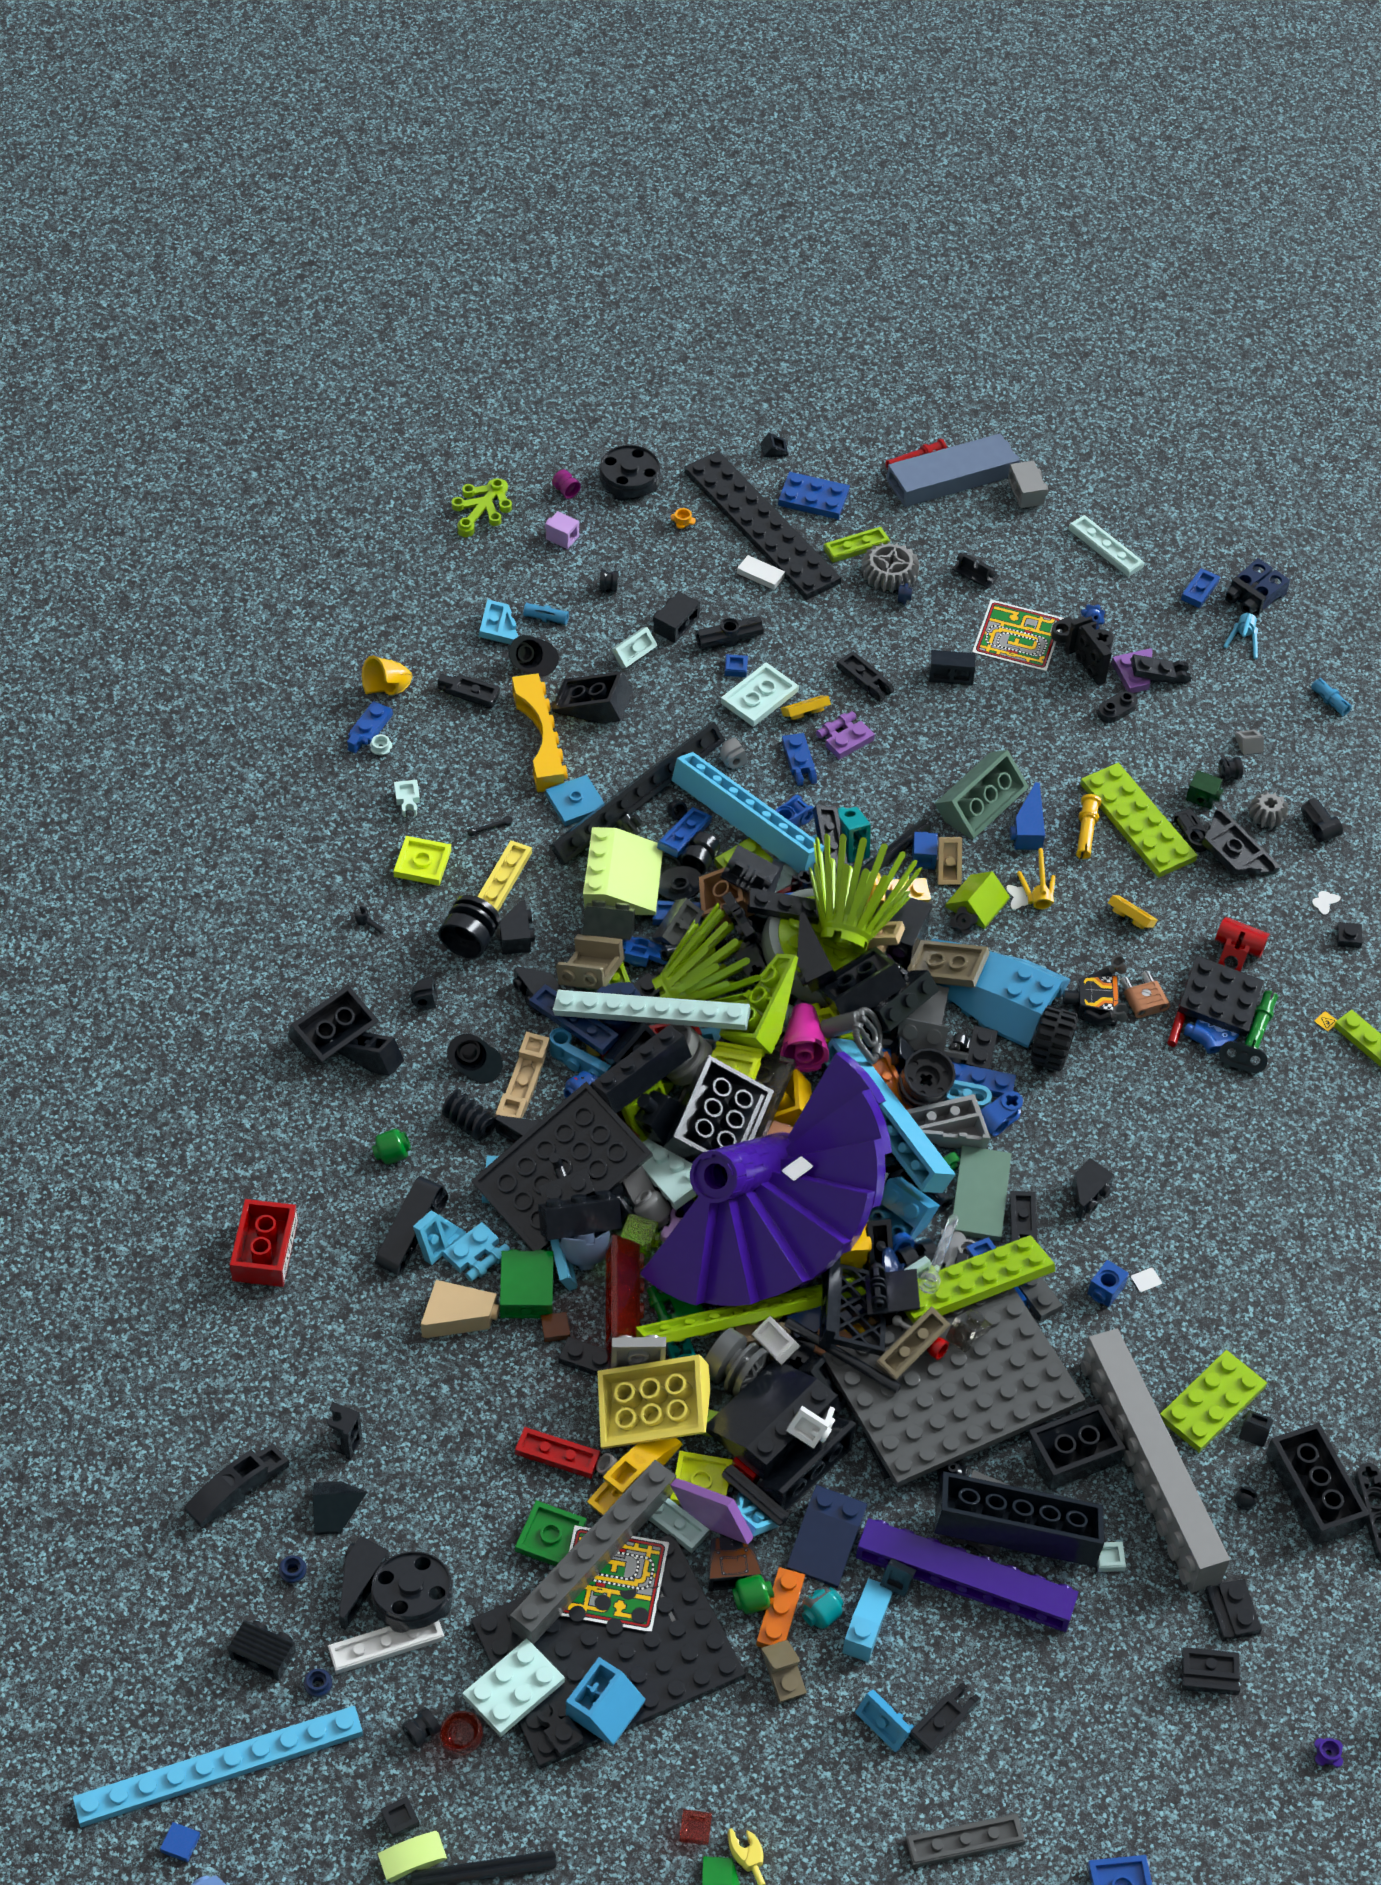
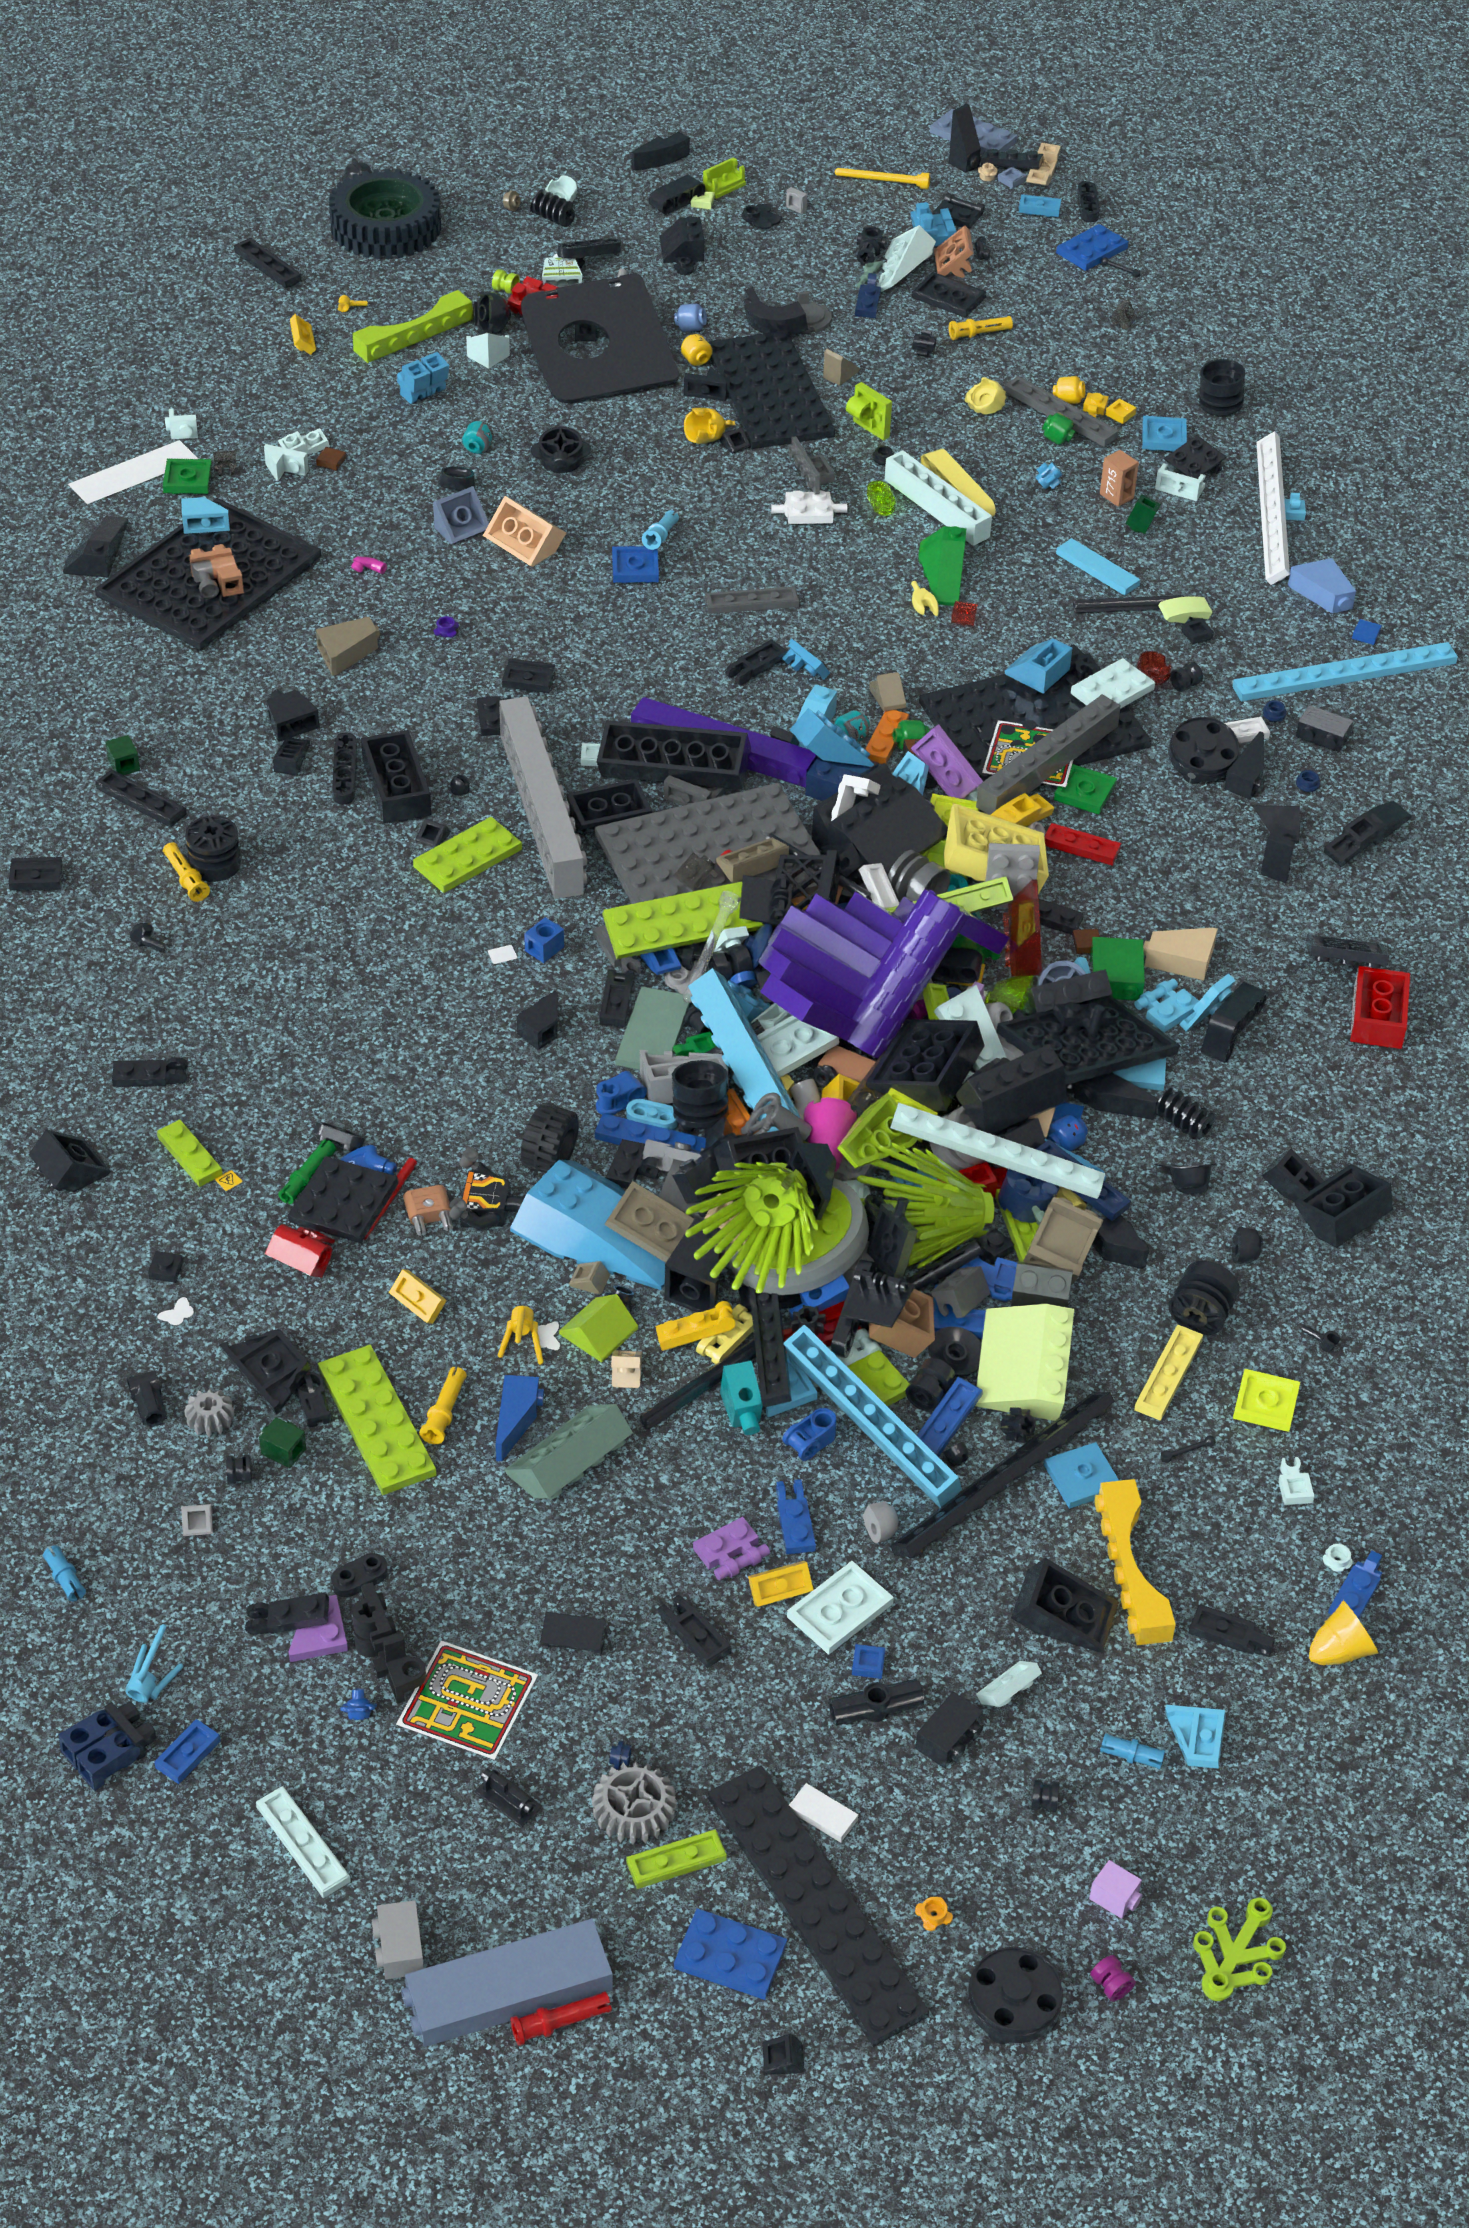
camera: 175 degrees left, 5 degrees down
green head [372,1128,411,1165] -> none
tan slope [495,1032,550,1118] -> none
black slope [500,900,535,955] -> none
black piece [509,635,559,676] -> none
black plate [747,888,819,925] -> none
white sticker [782,1157,813,1181] -> none
blue brick [912,832,938,870] -> none
none -> dark tan slope [569,1261,610,1294]
none -> dark azure slope [790,708,874,767]
none -> black plate [1306,934,1389,968]

